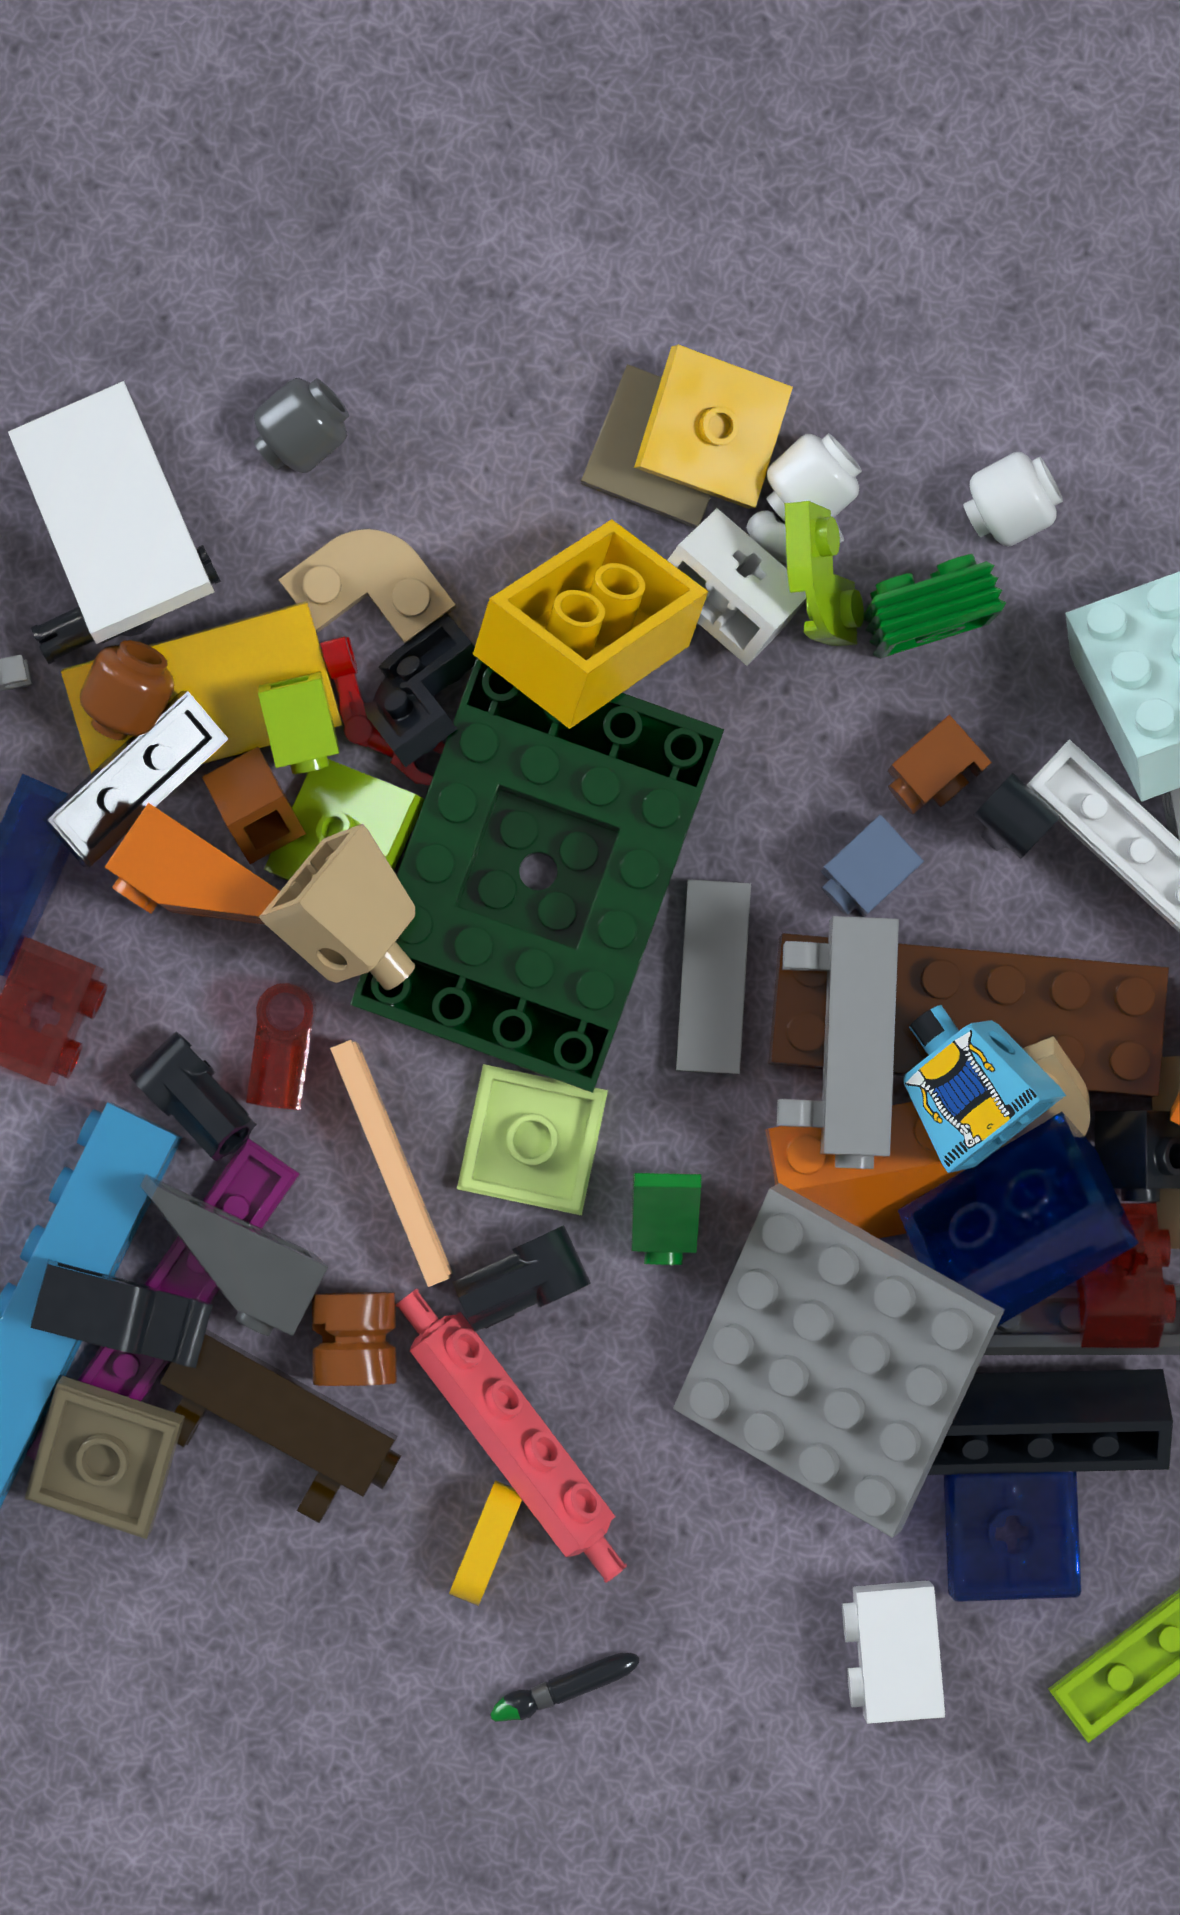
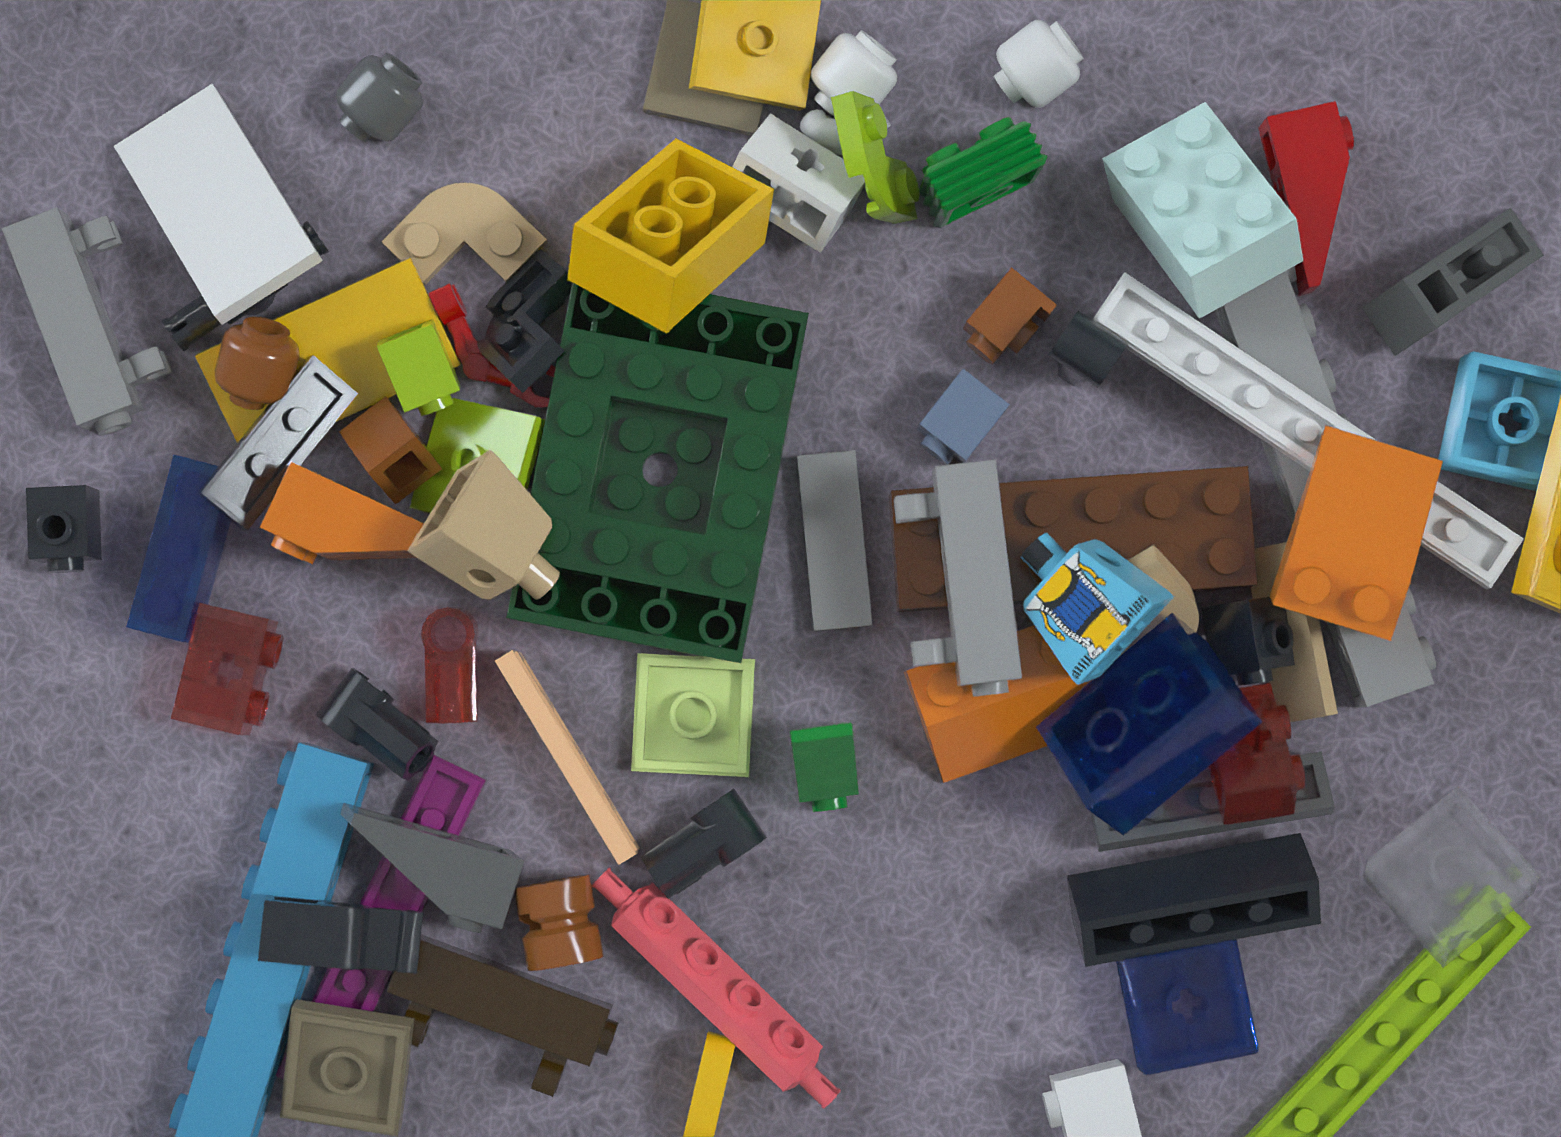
camera: 10 degrees left, 0 degrees up
light grey plate [673,1183,1005,1538] -> none

